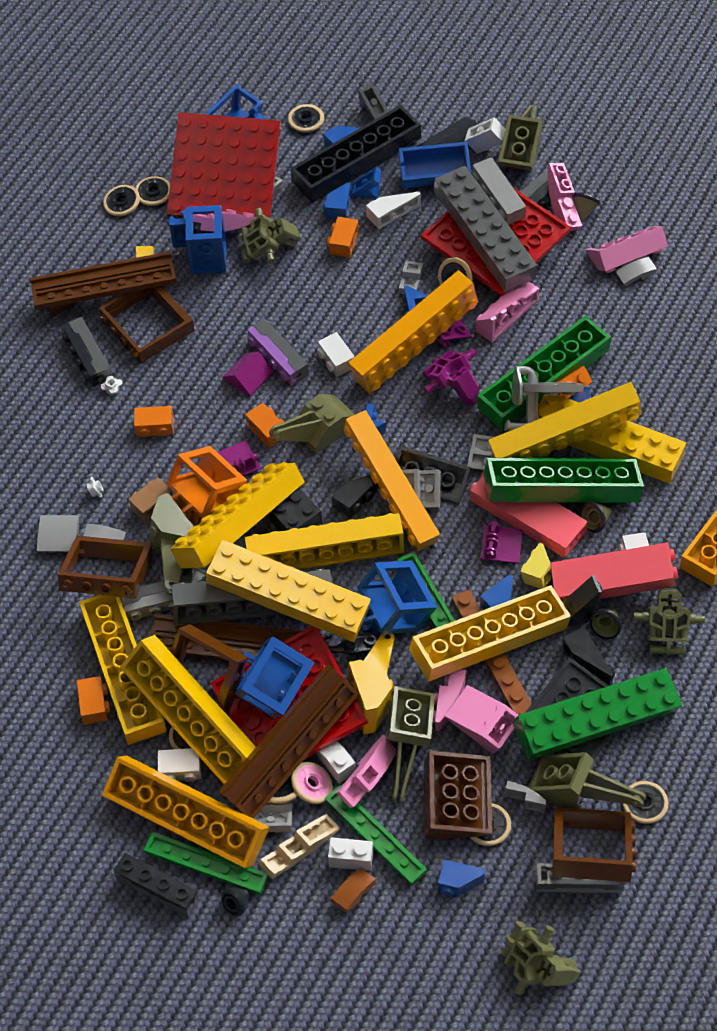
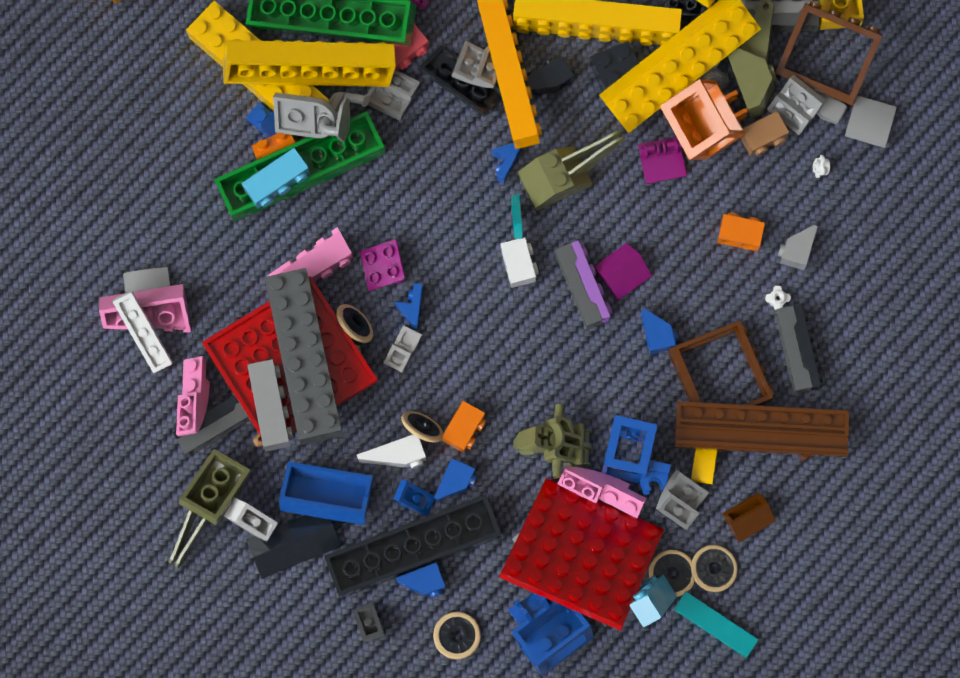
camera: 165 degrees left, 20 degrees up
orange brick [245,403,284,448] -> none
light orange brick [348,270,478,394] -> none
magenta piece [422,348,479,405] -> none
olive hat [572,193,600,223] -> none
none -> white plate [112,290,173,373]
none -> medium azure brick [242,148,310,208]
none -> wheel [401,411,444,443]
none -> teal tile [511,195,523,239]
none -> medium azure brick [630,575,677,627]
none -> blue slope [640,309,678,355]
none -> light grey slope [656,469,709,530]
none -> teal tile [674,591,758,658]
none -> reddish brown brick [722,492,776,542]
none -> light grey slope [767,75,826,135]
none -> light grey slope [778,225,818,270]

